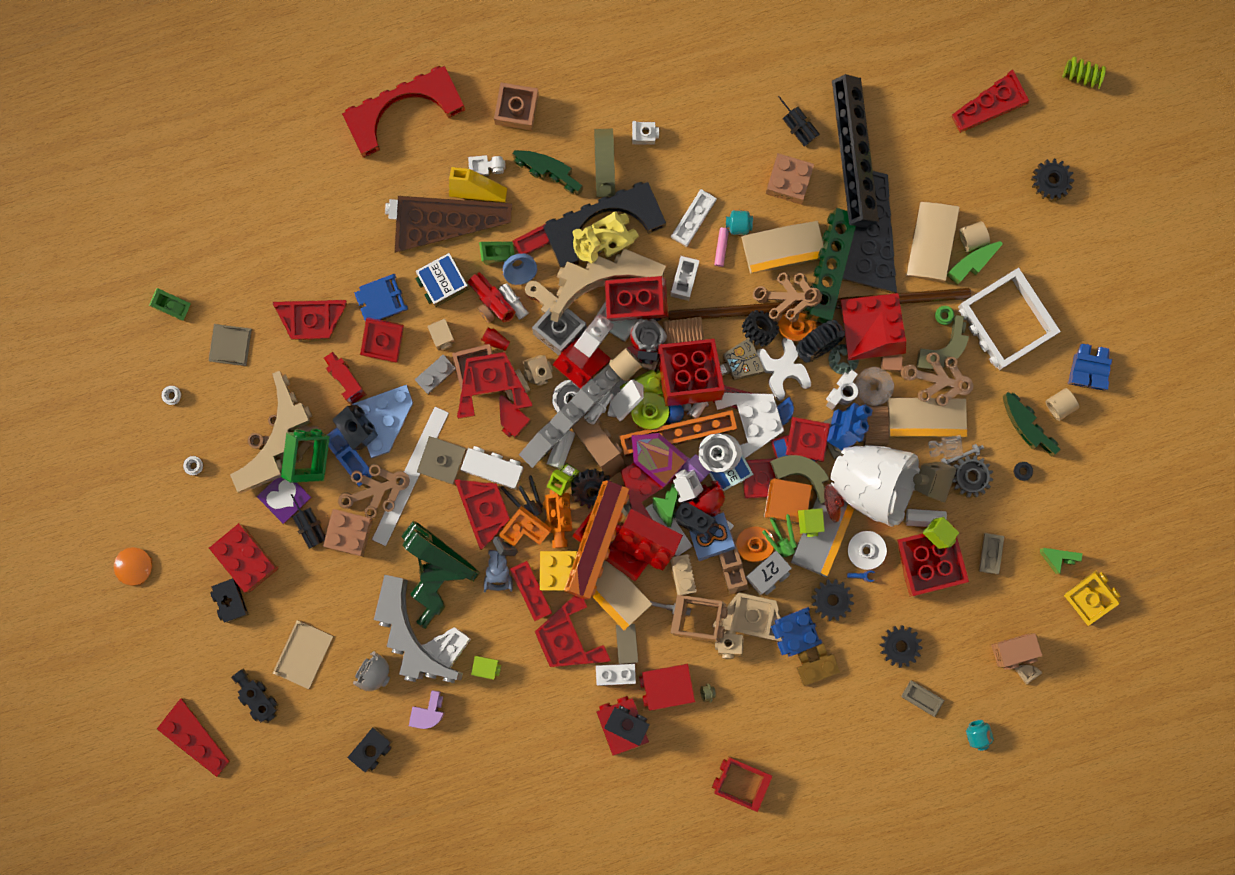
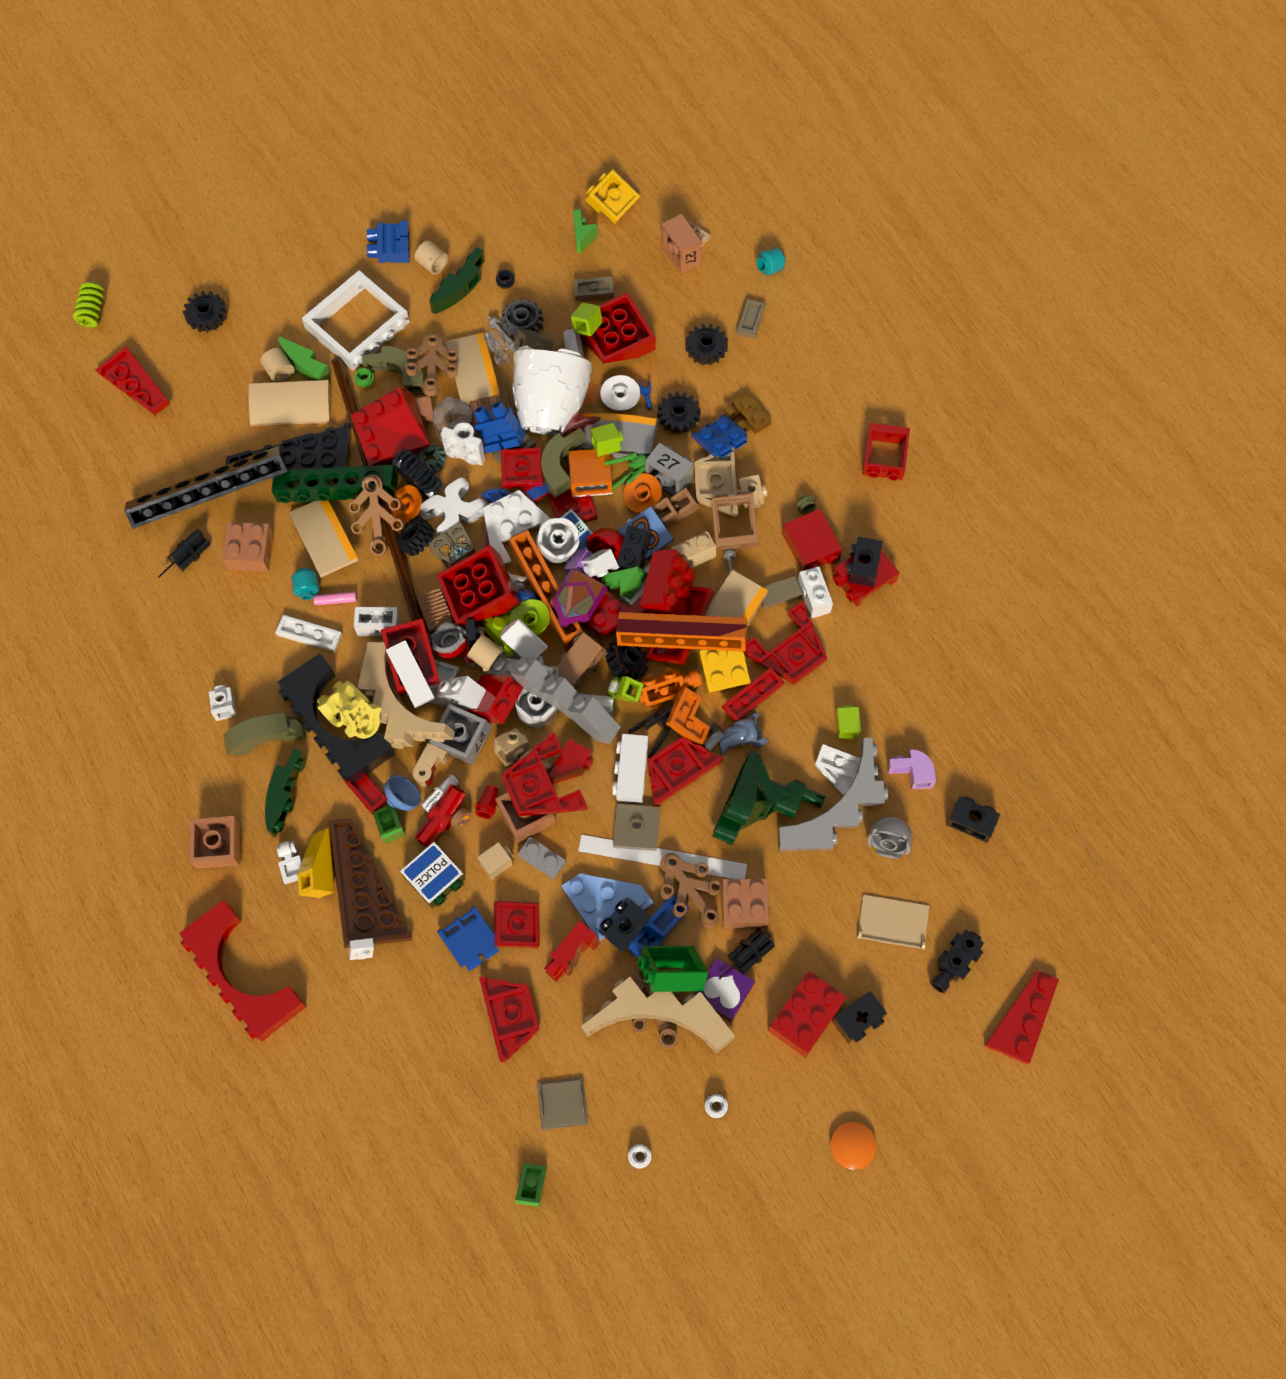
camera: 105 degrees left, 15 degrees down
none -> white tile [386,641,435,708]

